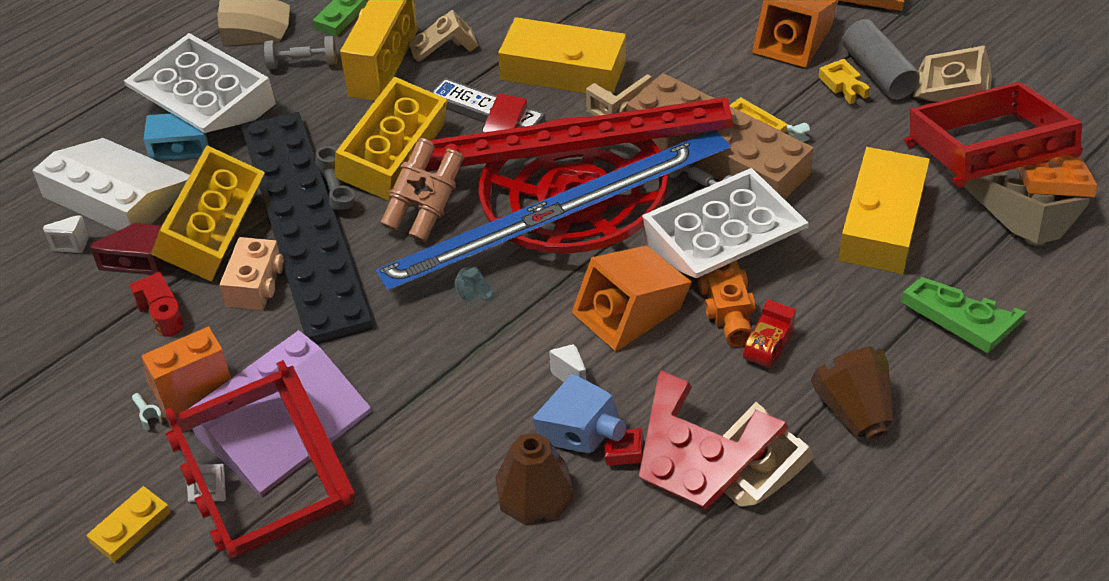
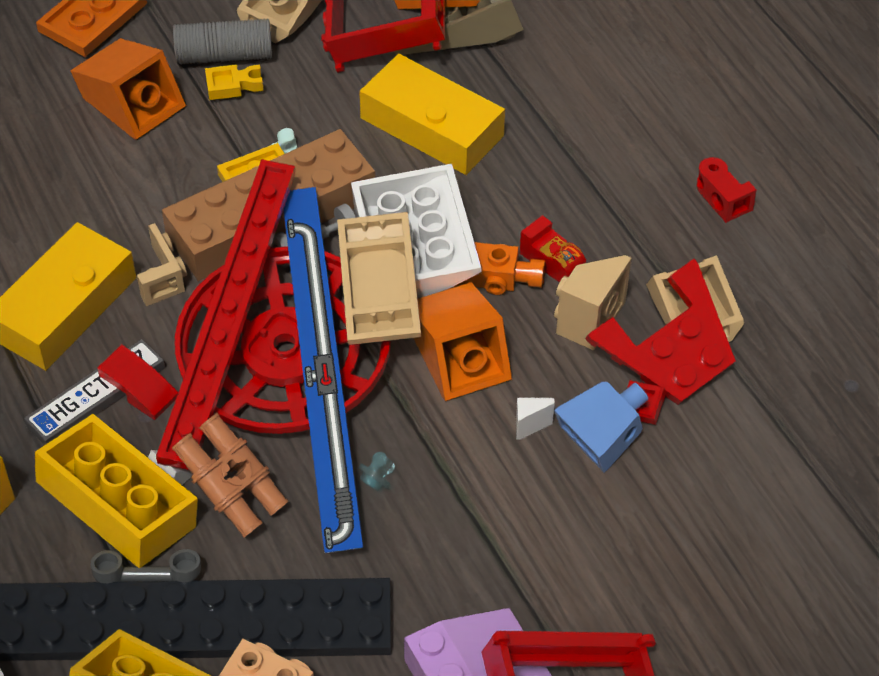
camera: 75 degrees left, 5 degrees up
reddish brown cone [495,433,573,525] -> none
reddish brown cone [811,346,893,440] -> none
bright green wing [900,277,1026,353] -> none
none -> tan slope [337,212,421,345]
none -> tan slope [554,255,631,350]
none -> red leg [697,157,757,223]

